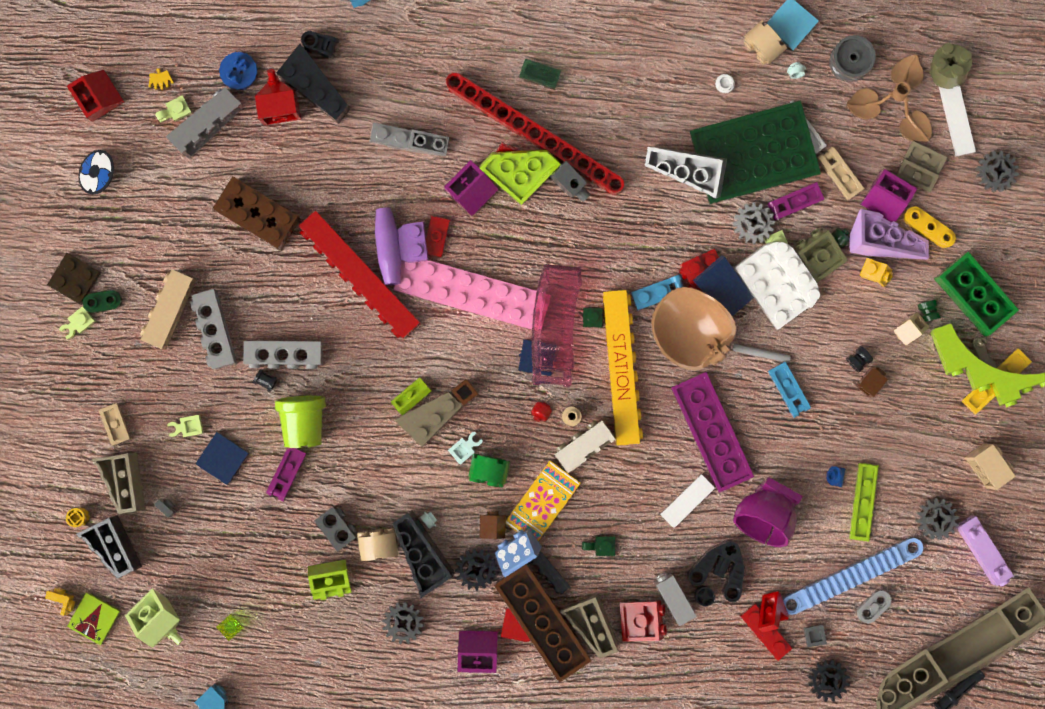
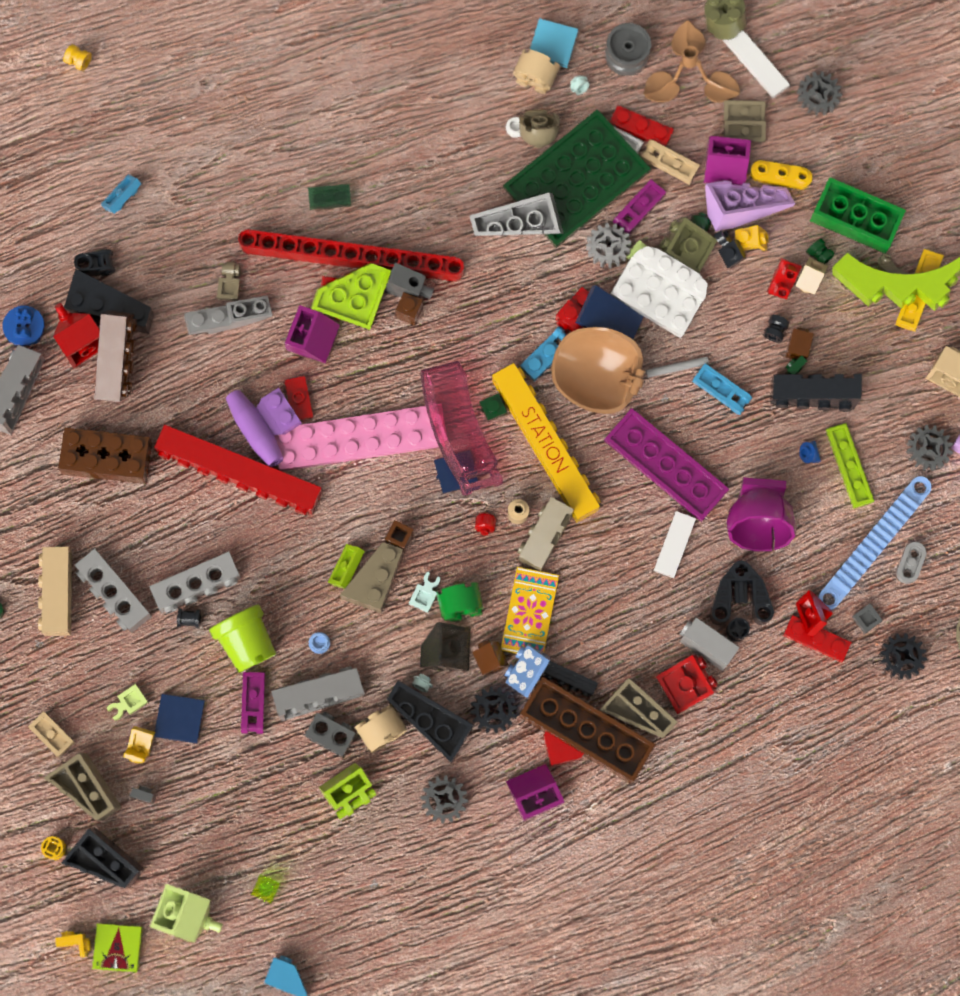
camera: 30 degrees left, 10 degrees down
dark green plate [582,536,615,556] -> none
none -> brick [94,311,137,402]
none -> yellow bracket [123,726,155,763]
none -> dark tan plate [217,261,241,301]
none -> light grey wedge [271,666,365,721]
none -> light blue plate [309,632,330,654]
none -> reddish brown brick [395,292,423,326]
none -> clear smoke slope [420,622,470,671]
none -> dark tan cylinder [519,110,560,148]
none -> red plate [610,105,674,147]
none -> black plate [714,230,747,268]
none -> red hips [767,258,802,300]
none -> black wedge [770,374,862,412]
none -> dark green plate [785,355,807,375]

